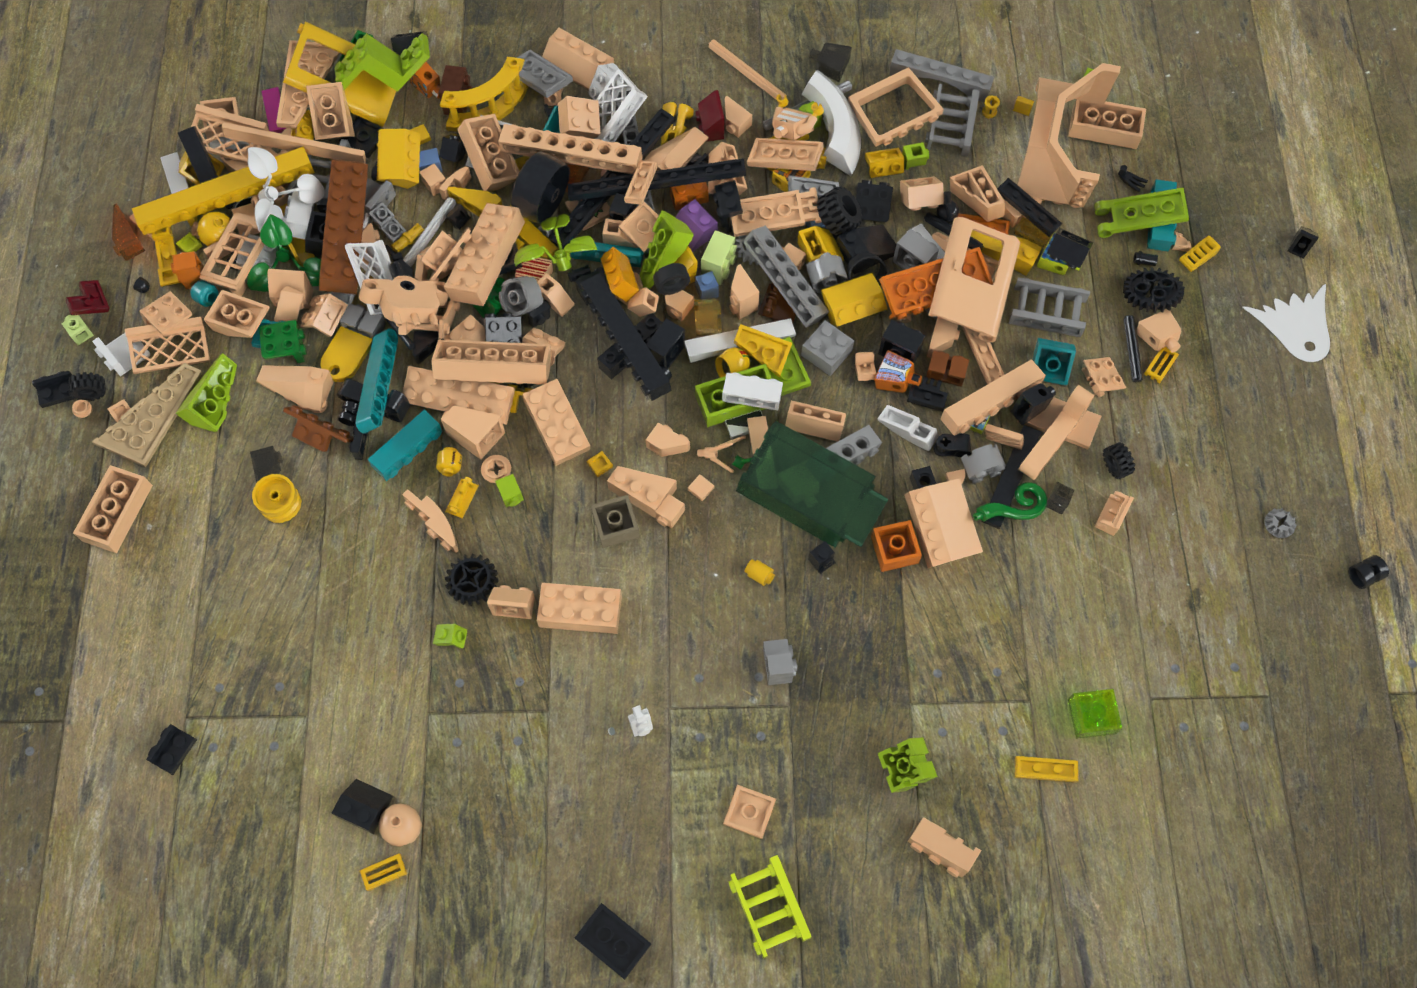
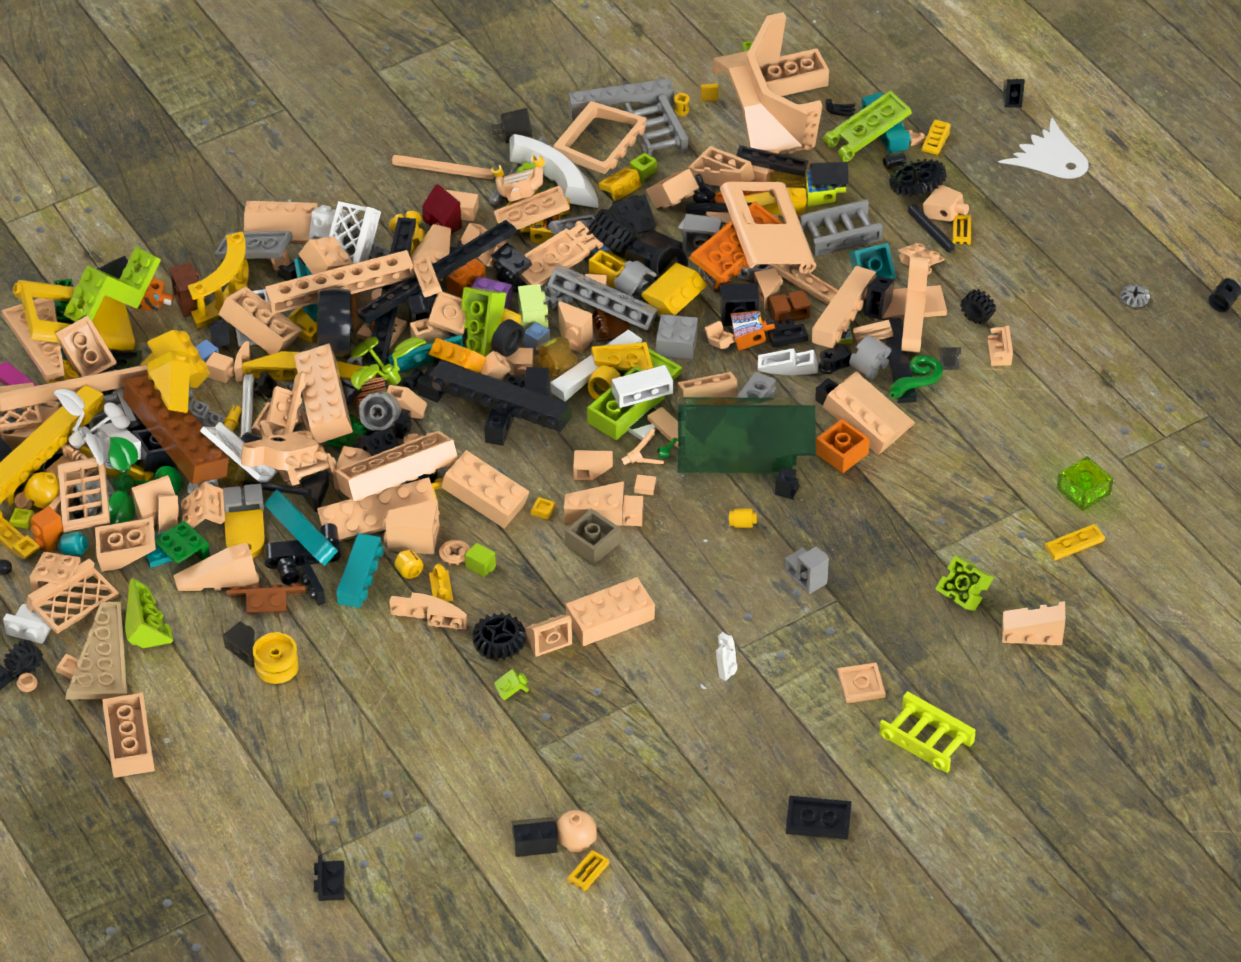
camera: 30 degrees left, 20 degrees down
none -> yellow wedge [147,351,190,413]

